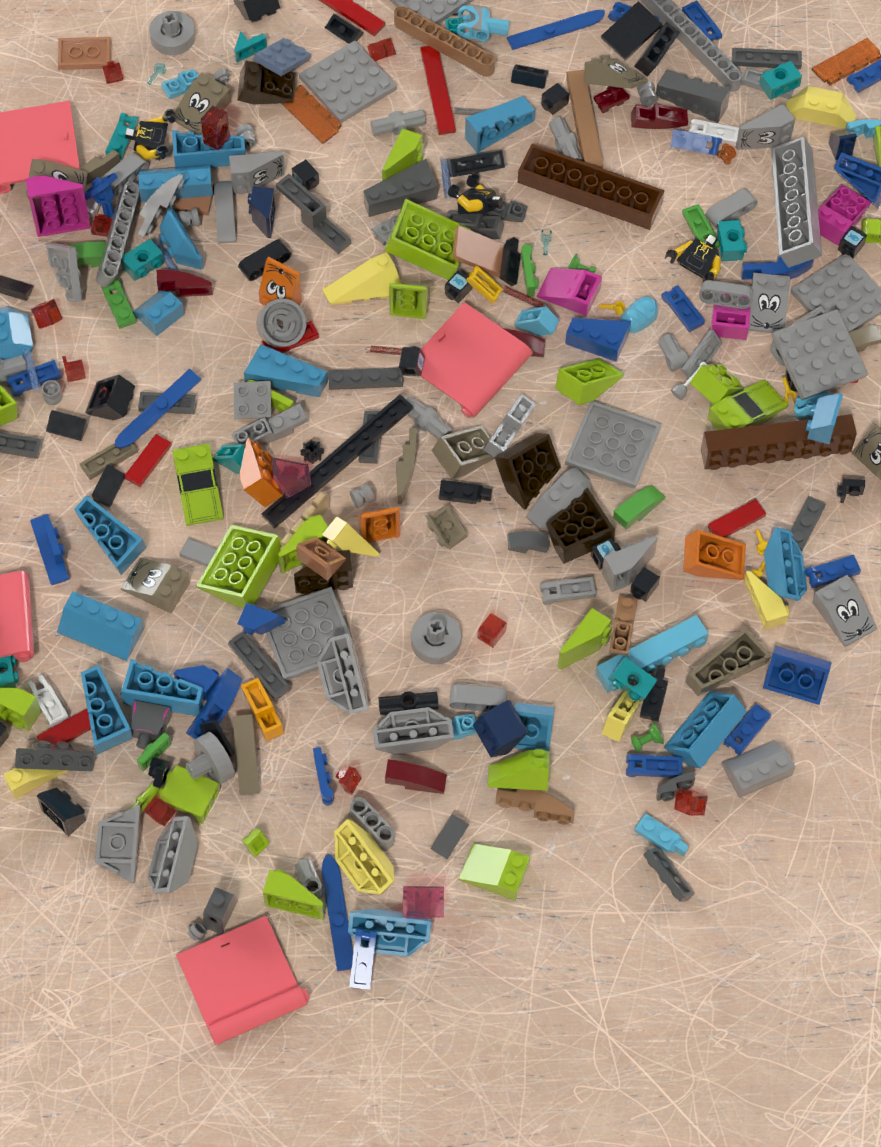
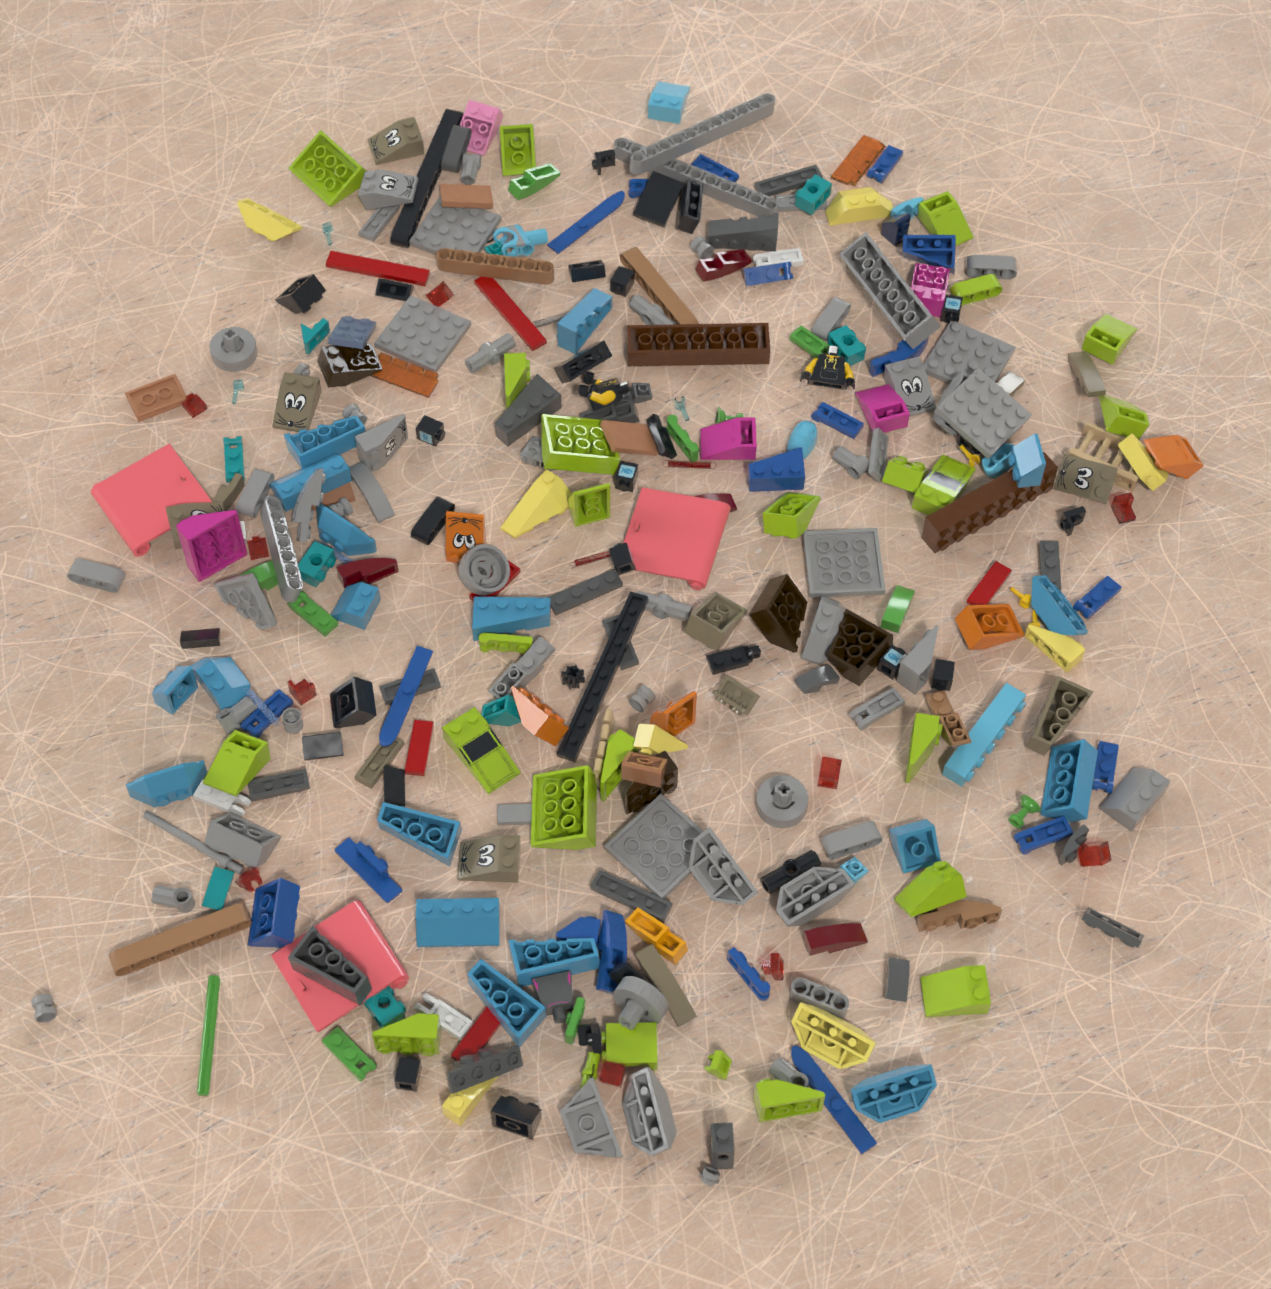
camera: 25 degrees left, 5 degrees down
clear red panel [31,299,62,329] -> none
blue piece [84,173,118,218] -> none
torso [125,109,176,161] -> none
medium azure slope [161,69,198,99] -> none
coral door [176,916,309,1045] -> none
clear red brick [201,105,230,151] -> none
light grey hinge [234,381,273,419] -> none
blue slope [237,603,286,635] -> none
dark blue slope [248,186,276,238] -> none
clear pink slope [271,457,311,498] -> none
dark grey bracket [276,174,351,254] -> none
plate [349,929,377,989] -> none
dark tan slope [396,428,417,504] -> none
clear pink slope [403,886,444,918] -> none
light blue piece [440,156,451,200] -> none
yellow tile [466,266,503,303] -> none
dark blue slope [473,700,528,758] -> none
light grey slope [483,394,536,457] -> none
medium azure slope [514,306,559,336] -> none
dark tan slope [584,55,647,89] -> none
dark red hips [593,86,630,113] -> none
yellow hand [599,301,626,315] -> none
light yellow slope [602,691,642,742] -> none
teal brick [608,658,657,702] -> none
medium azure hinge [634,814,689,857] -> none
black hinge [640,668,668,722] -> none
light grey hinge [671,362,707,400] -> none
light grey beam [699,280,754,309] -> none
clear orange plate [717,144,736,165] -> none
light grey slope [736,104,795,150] -> none
blue slope [763,645,832,705] -> none
light grey slope [812,575,877,647] -> none

